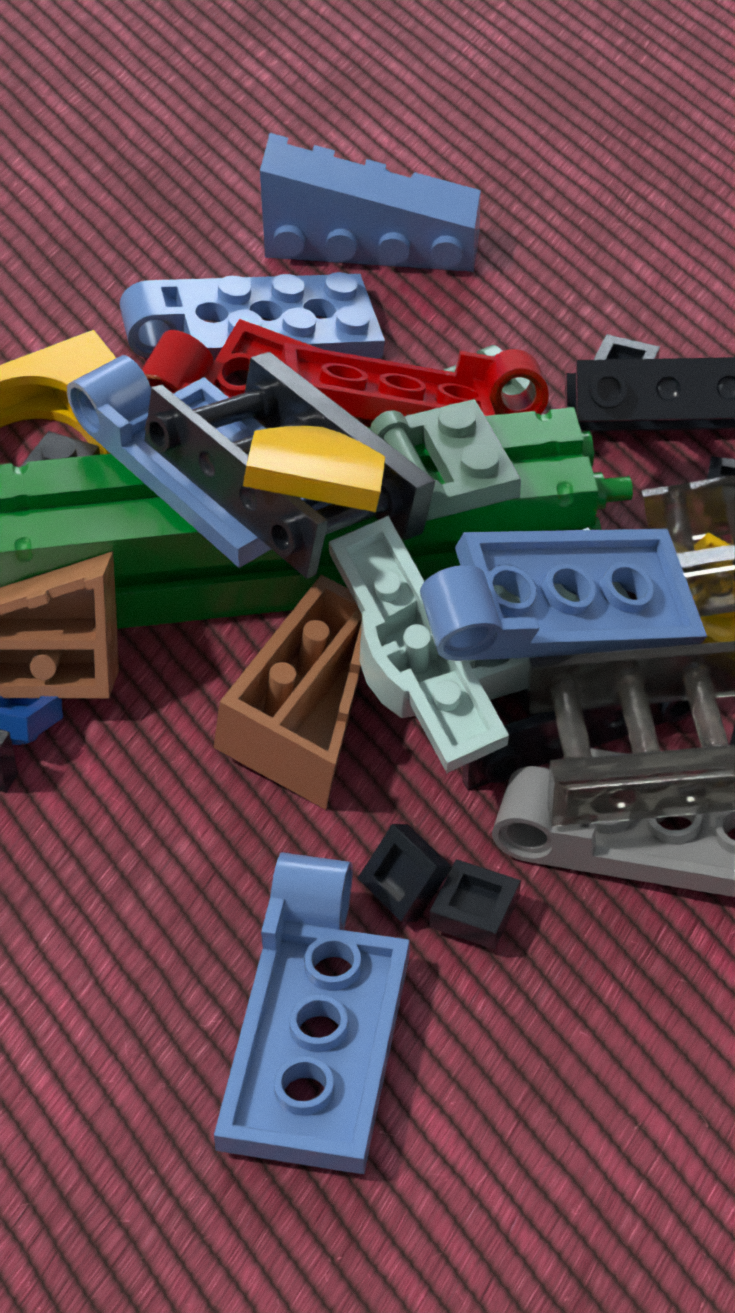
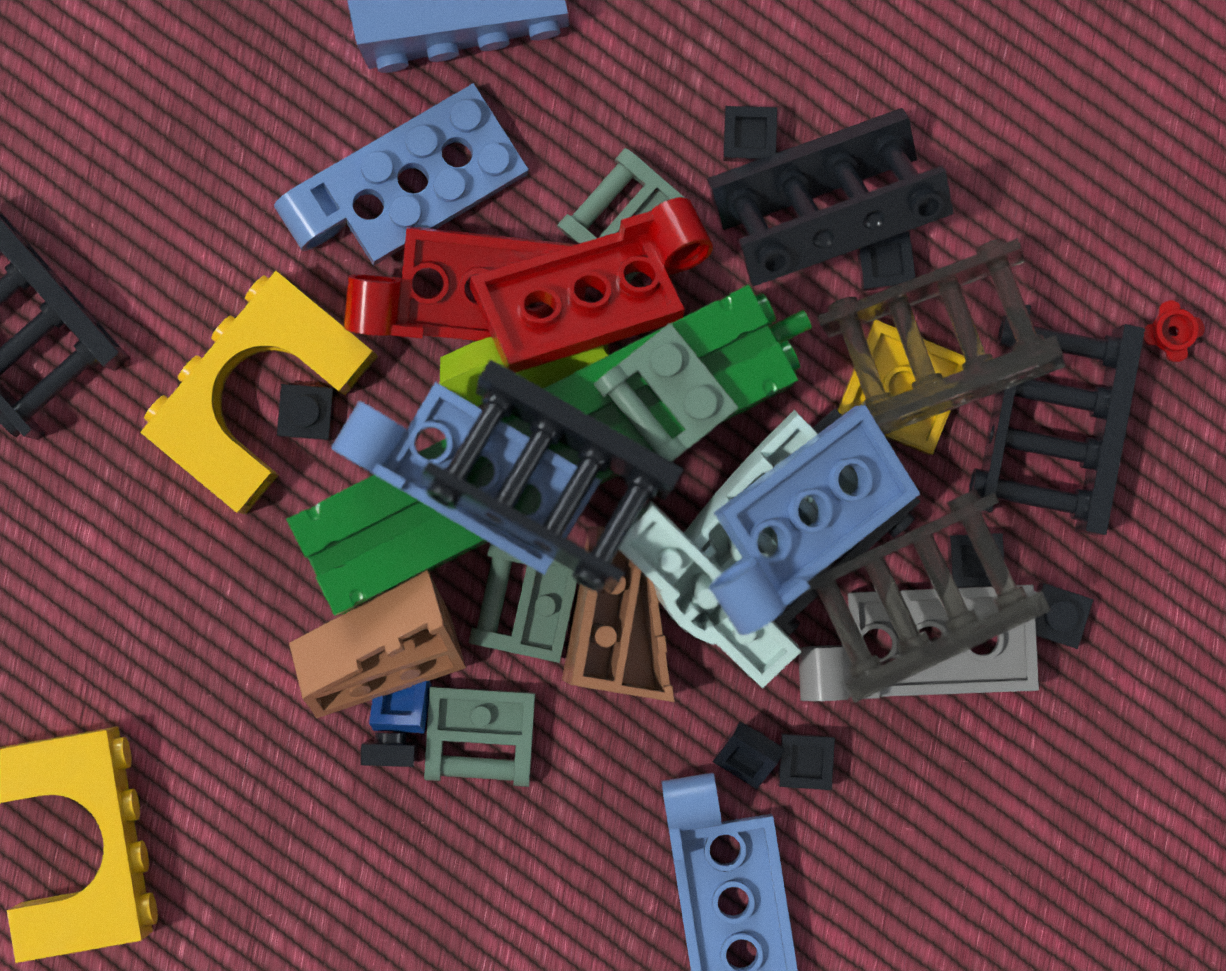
camera: 20 degrees left, 40 degrees up
yellow slope [243,426,385,512] -> none
none -> sand green plate [424,686,536,787]
none -> sand green plate [468,543,577,663]

